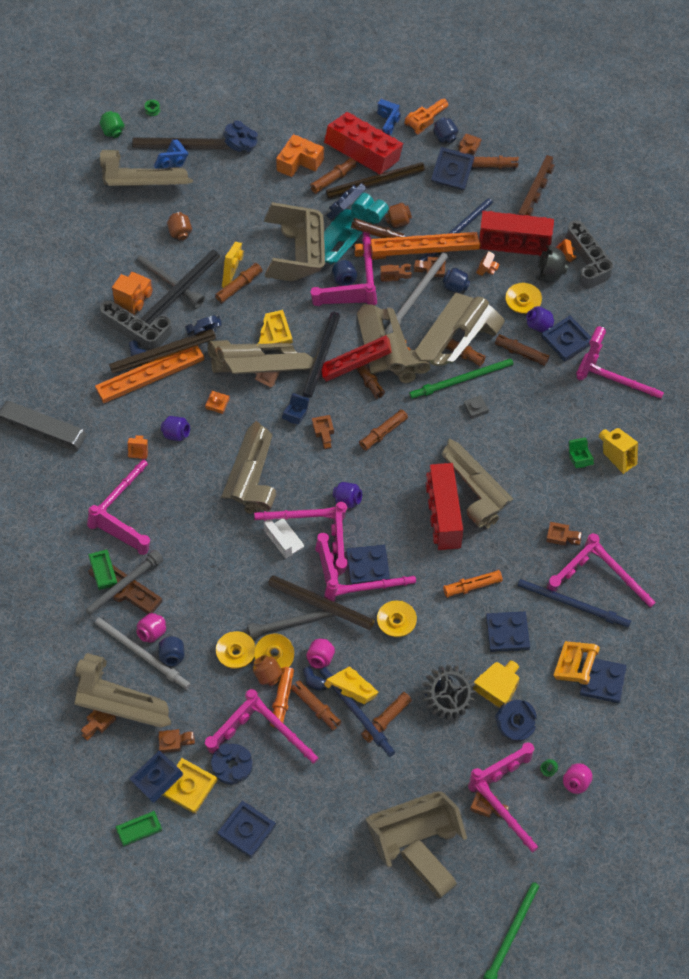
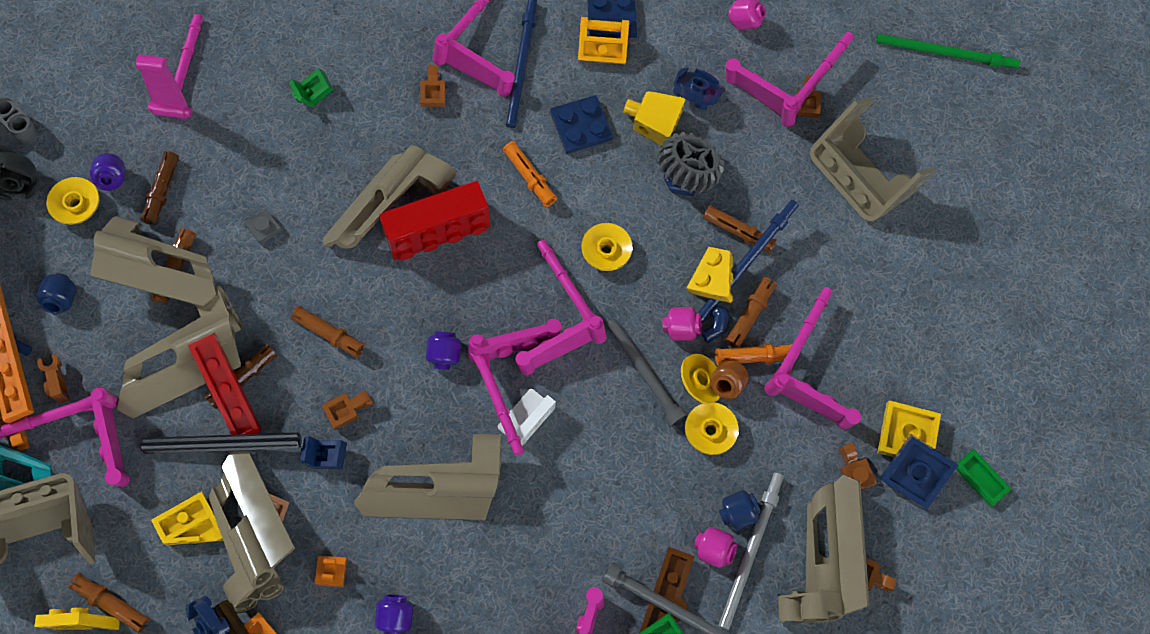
camera: 110 degrees left, 10 degrees up
dark blue plate [211,743,253,785] -> none
dark blue plate [217,800,276,858] -> none
dark brown axle [268,575,374,630] -> none
dark blue head [332,260,357,286] -> none
dark blue plate [346,545,390,585] -> none
light grey bar [385,253,448,334] -> none
dark tan beam [400,839,457,898] -> none
green bar [409,358,513,399] -> none
dark orange plate [414,257,446,278] -> none
orange tile [476,251,499,276] -> none
green hinge [540,759,558,777] -> none
dark blue plate [541,316,591,362] -> none
yellow torso [599,428,638,474] -> none

